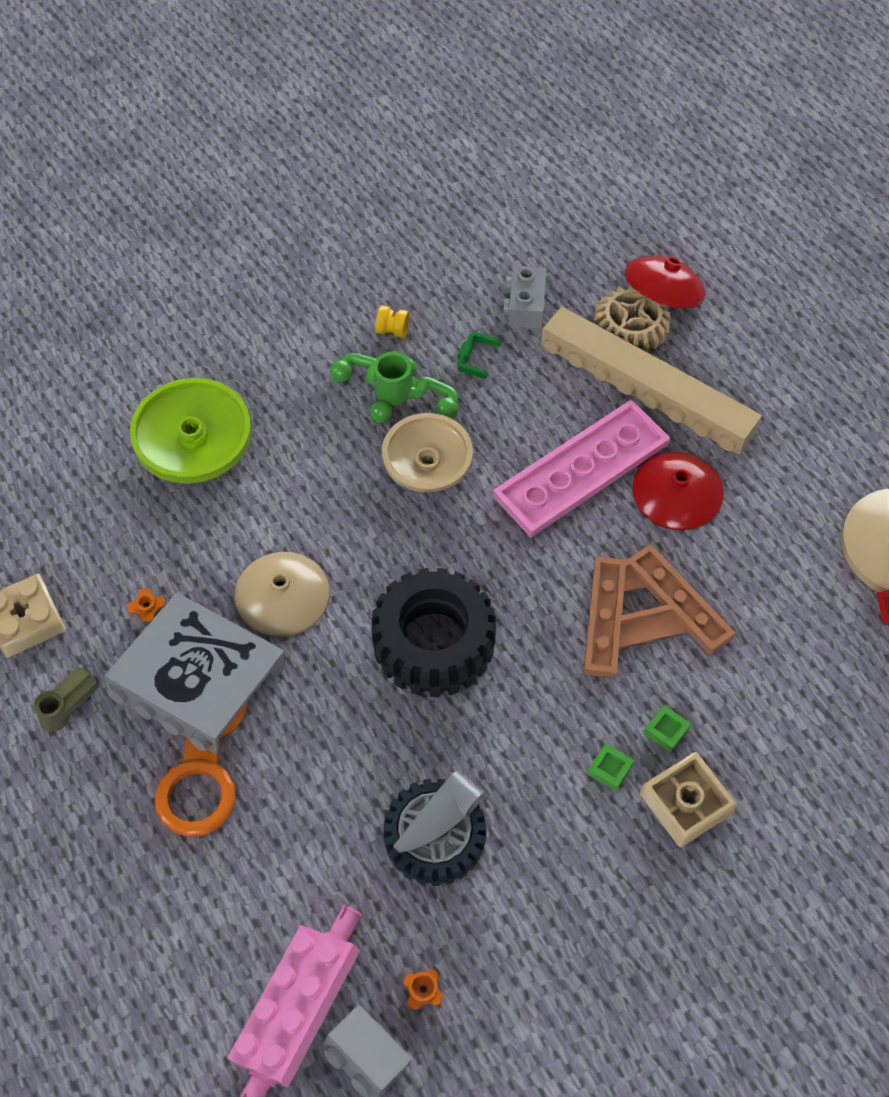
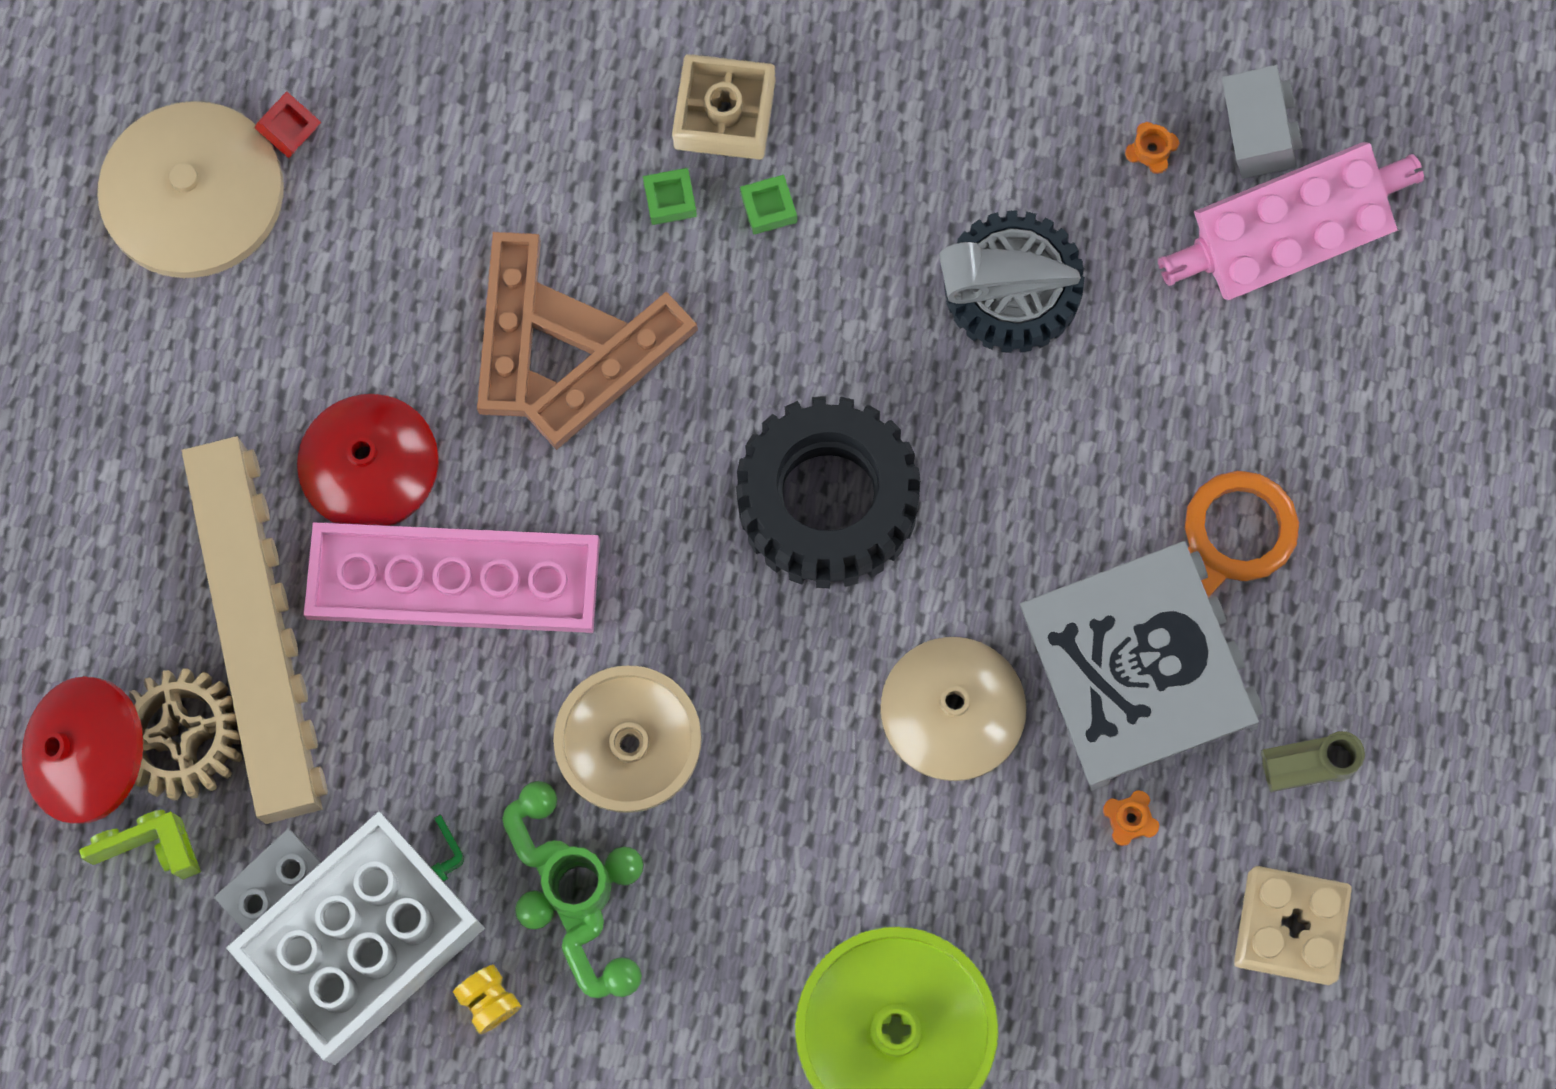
camera: 135 degrees left, 15 degrees up
none -> lime bracket [79,810,201,880]
none -> white slope [226,811,485,1065]

